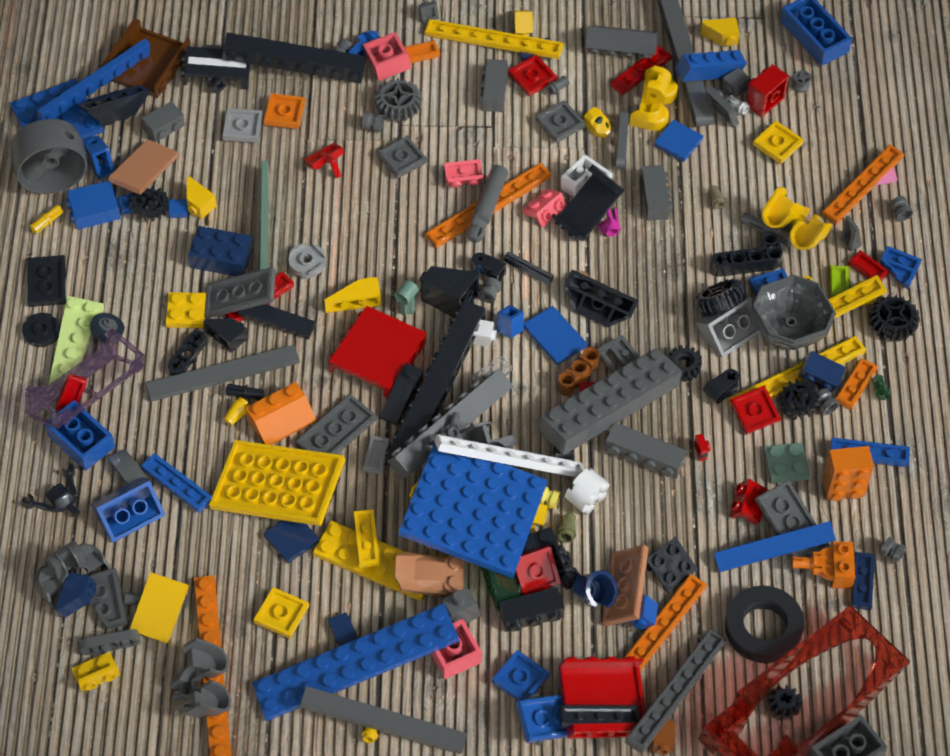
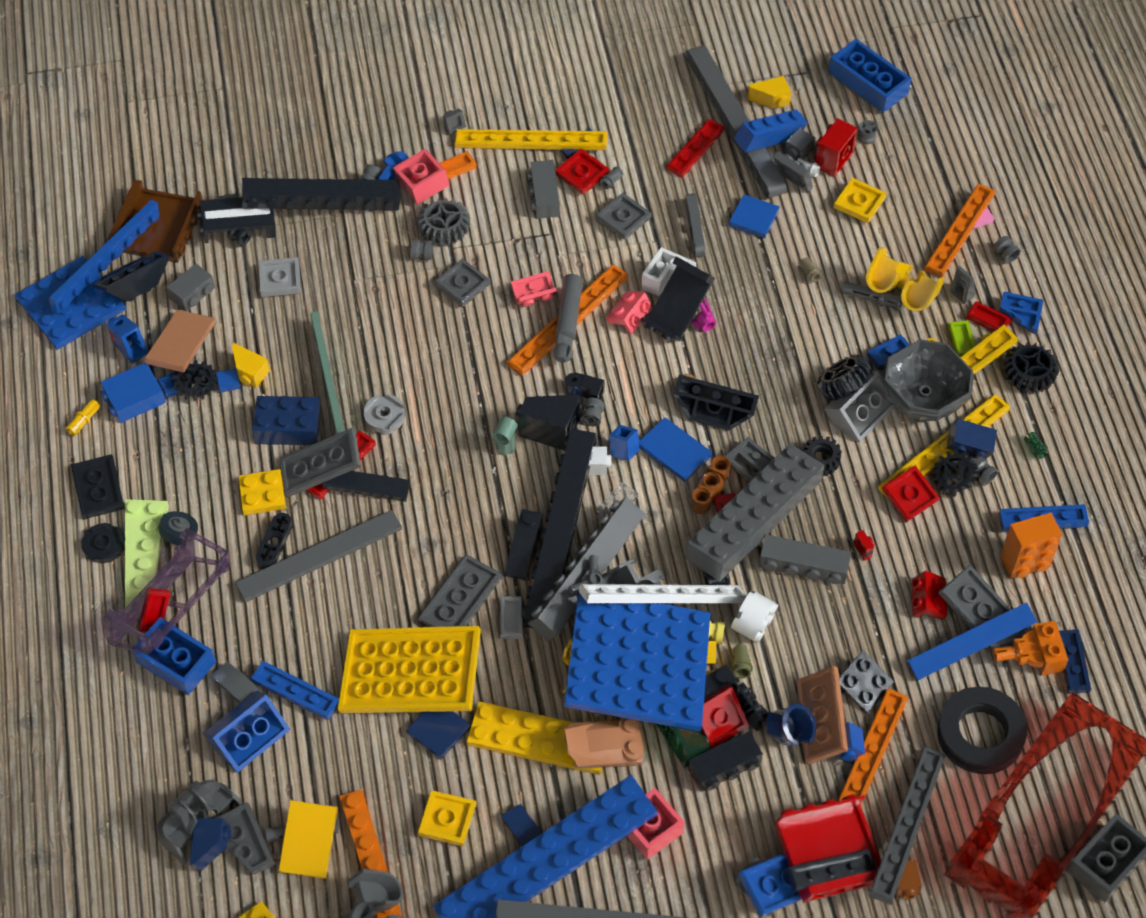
camera: 10 degrees left, 0 degrees up
dark grey cylinder [10,119,87,194] -> none
black piece [22,463,80,517] -> none
dark grey beam [79,629,140,655] -> none
black slope [203,318,248,353] -> none
yellow cone [223,397,250,426] -> none
black axle [226,384,265,400] -> none
orange slope [245,382,316,445] -> none
orange plate [264,93,306,129] -> none
red plate [304,143,344,178] -> none
yellow slope [324,277,381,313] -> none
red panel [328,306,427,398] -> none
yellow plate [354,509,380,568] -> none
dark grey torso [441,588,481,623] -> none
blue plate [492,650,550,701] -> none
black axle [504,252,554,285] -> none
yellow slope [513,10,533,36] -> none
yellow rock [584,107,612,138] -> none
dark grey slope [585,25,660,58] -> none
yellow piece [629,66,678,131] -> none
dark grey brick [641,165,673,221] -> none
black piece [703,369,740,404] -> none
black beam [710,231,783,277] -> none
sand green plate [763,442,810,484] -> none
black gear [767,684,803,721] -> none
orange tile [835,358,878,411] -> none
dark grey wheel [879,537,907,564] -> none

